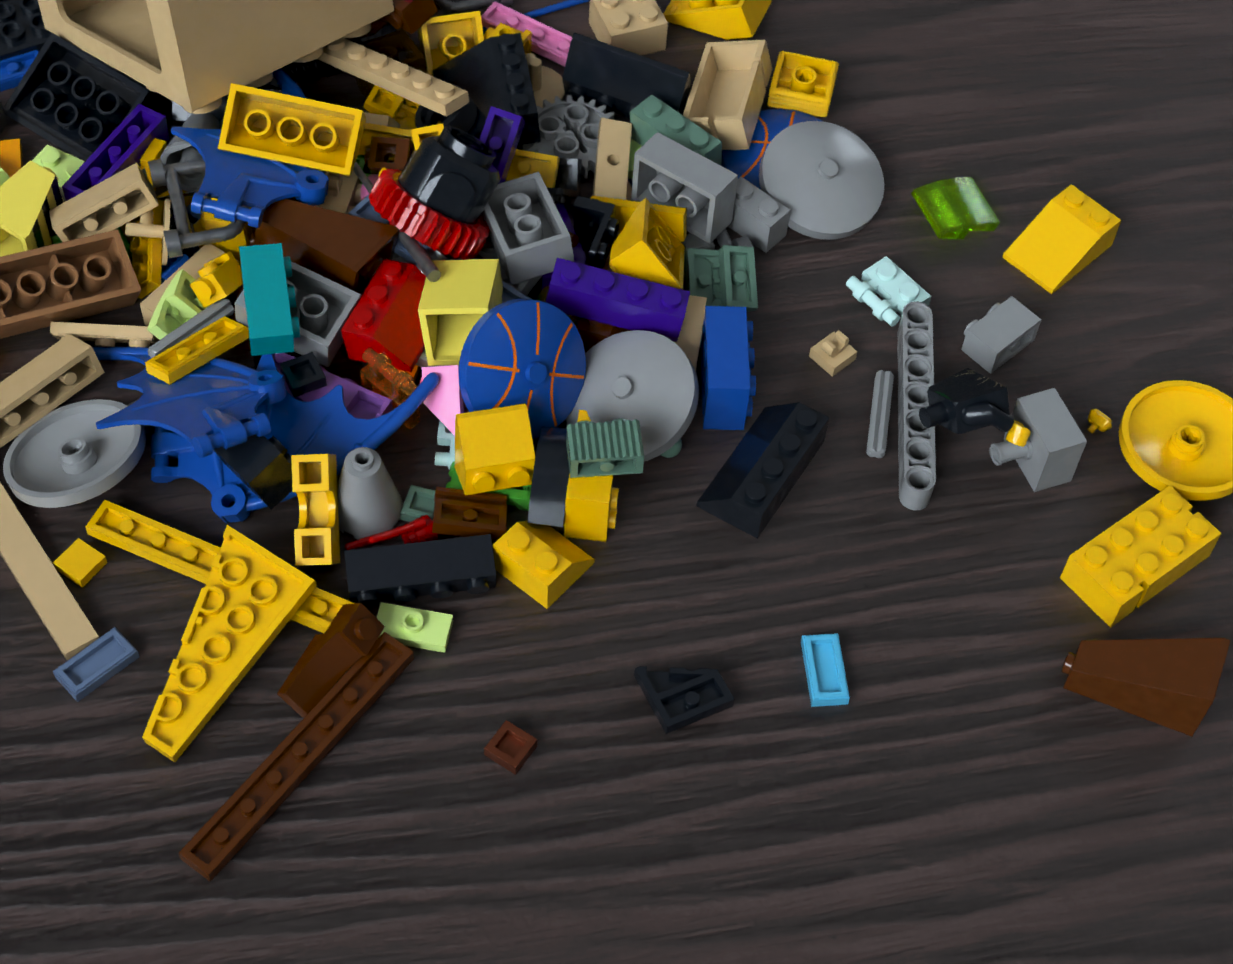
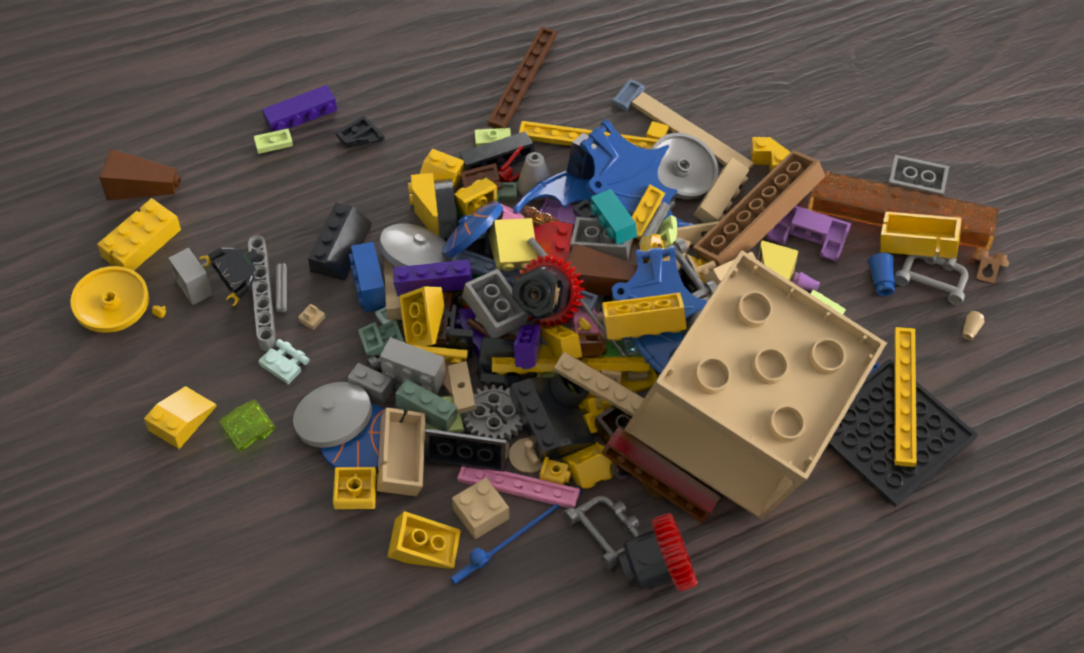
camera: 170 degrees right, 0 degrees up
yellow wing [142,525,317,762] -> none
reddish brown slope [277,603,385,717] -> none
yellow arch [291,454,340,566] -> none
copper tile [484,720,538,775] -> none
sand green brick [566,418,644,478] -> none
medium azure tile [801,633,850,707] -> none
light grey brick [961,296,1042,374] -> none
none -> yellowish green plate [254,128,293,154]
none -> dark purple brick [262,85,337,132]

